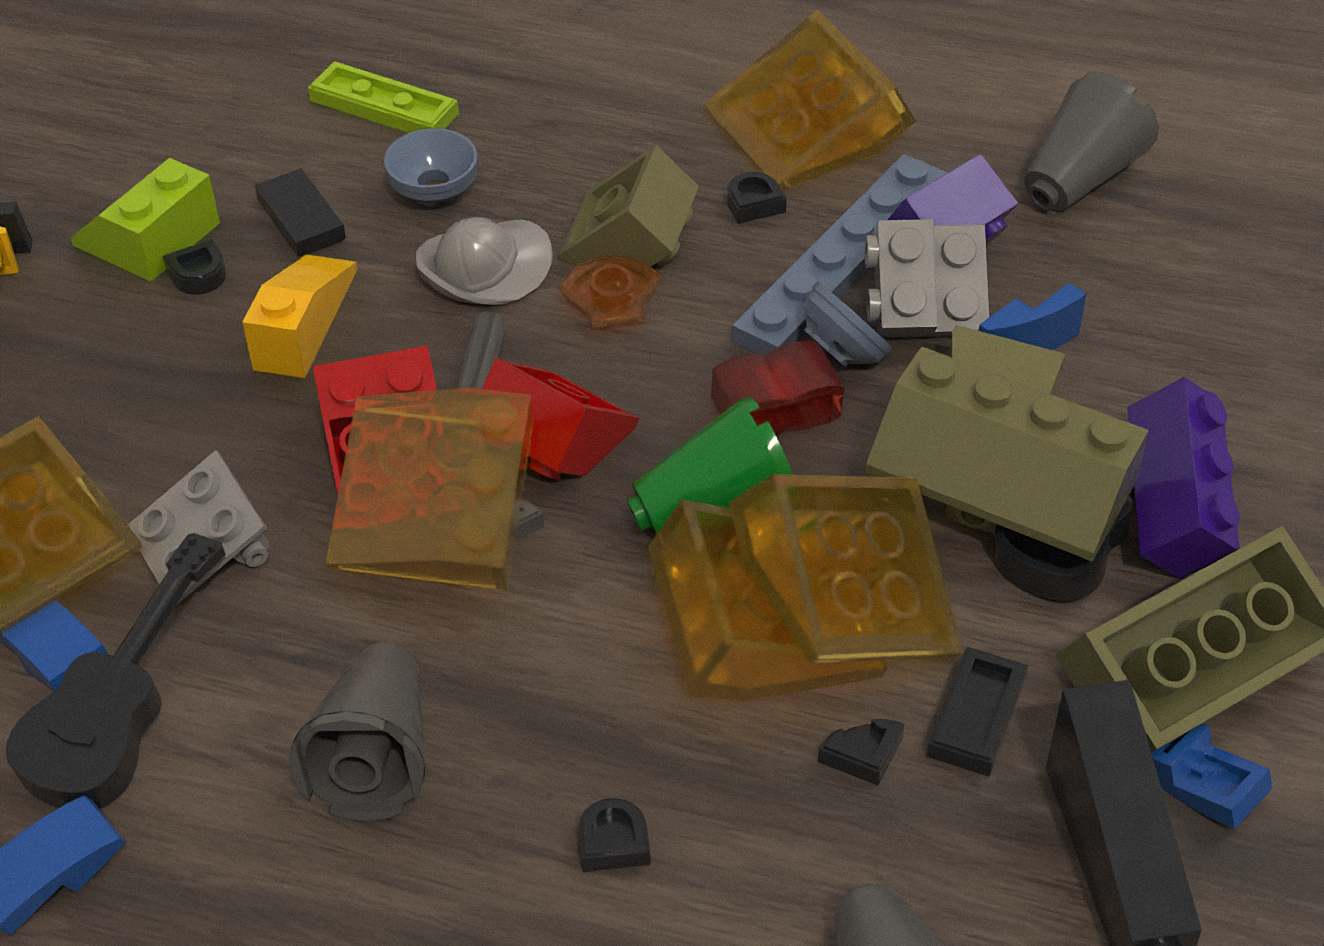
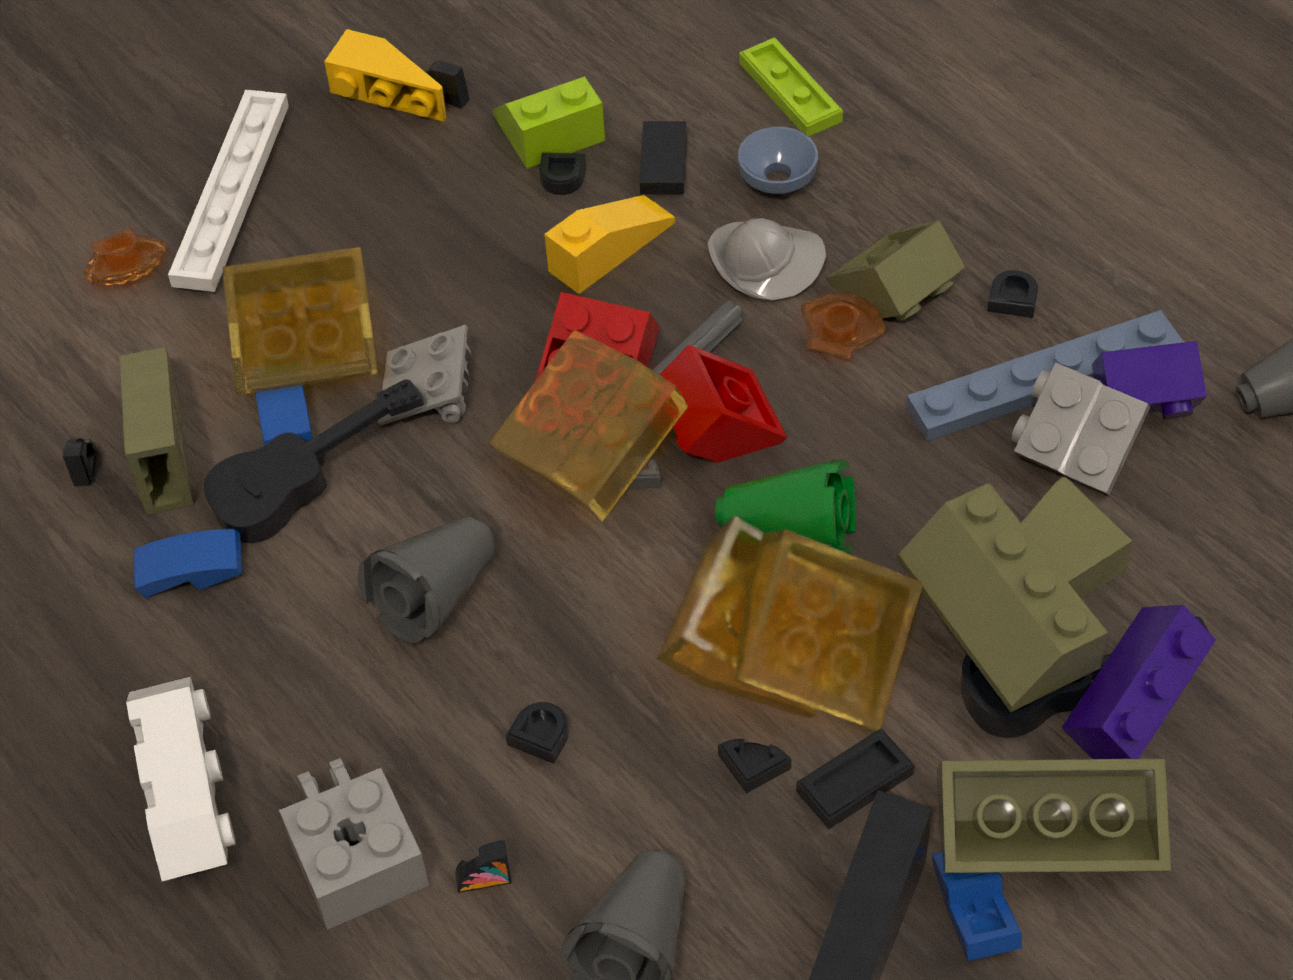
camera: 35 degrees right, 5 degrees up
clear yellow slope [703,10,916,190] -> none
clear red brick [711,341,845,437] -> none
sand blue piece [805,281,893,367] -> none
blue slope [979,283,1087,350] -> none

